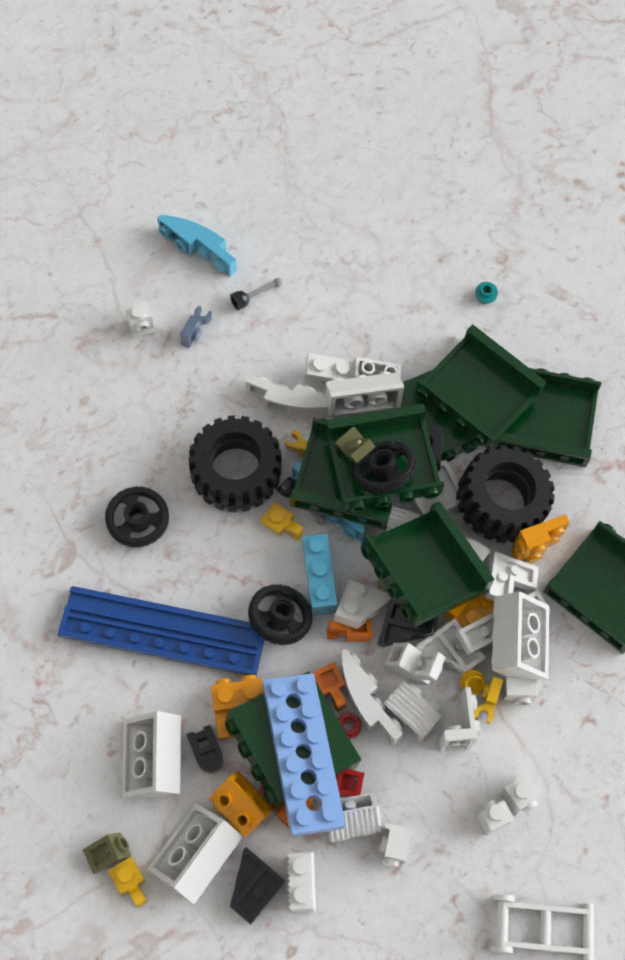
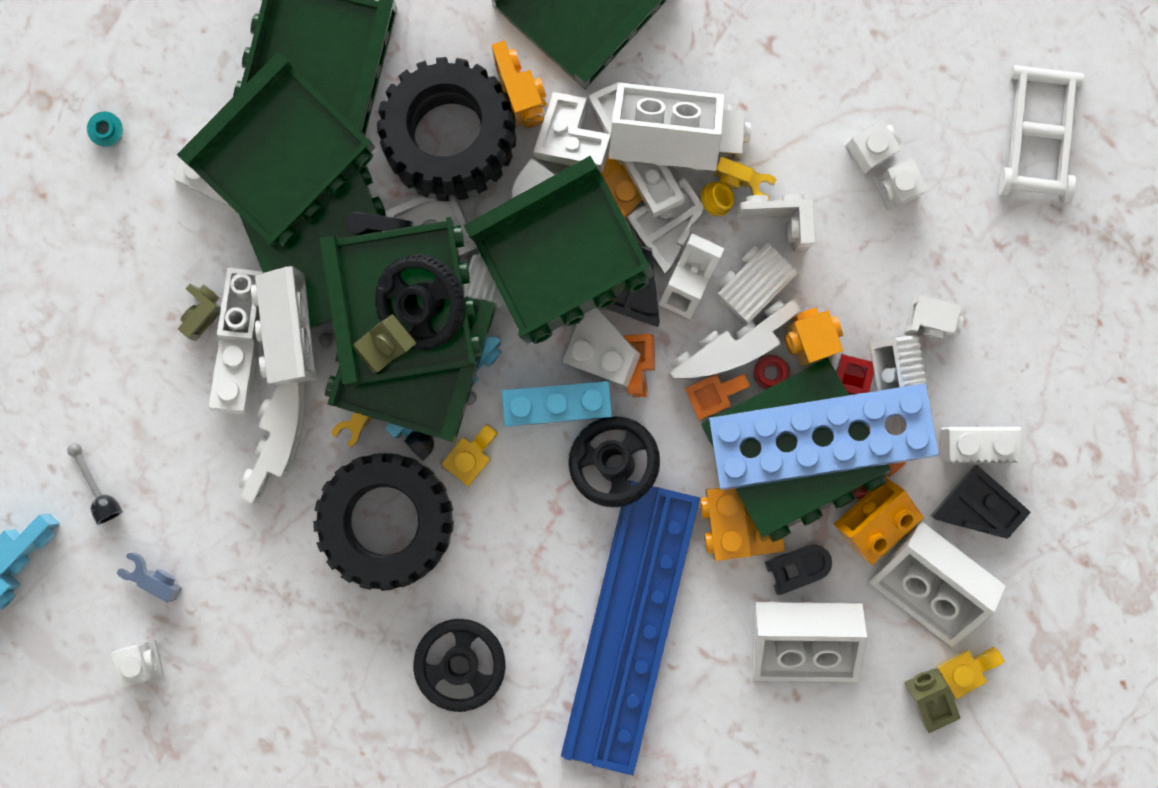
camera: 80 degrees left, 20 degrees up
none -> olive bracket [178,283,221,341]
none -> light orange brick [784,307,844,367]

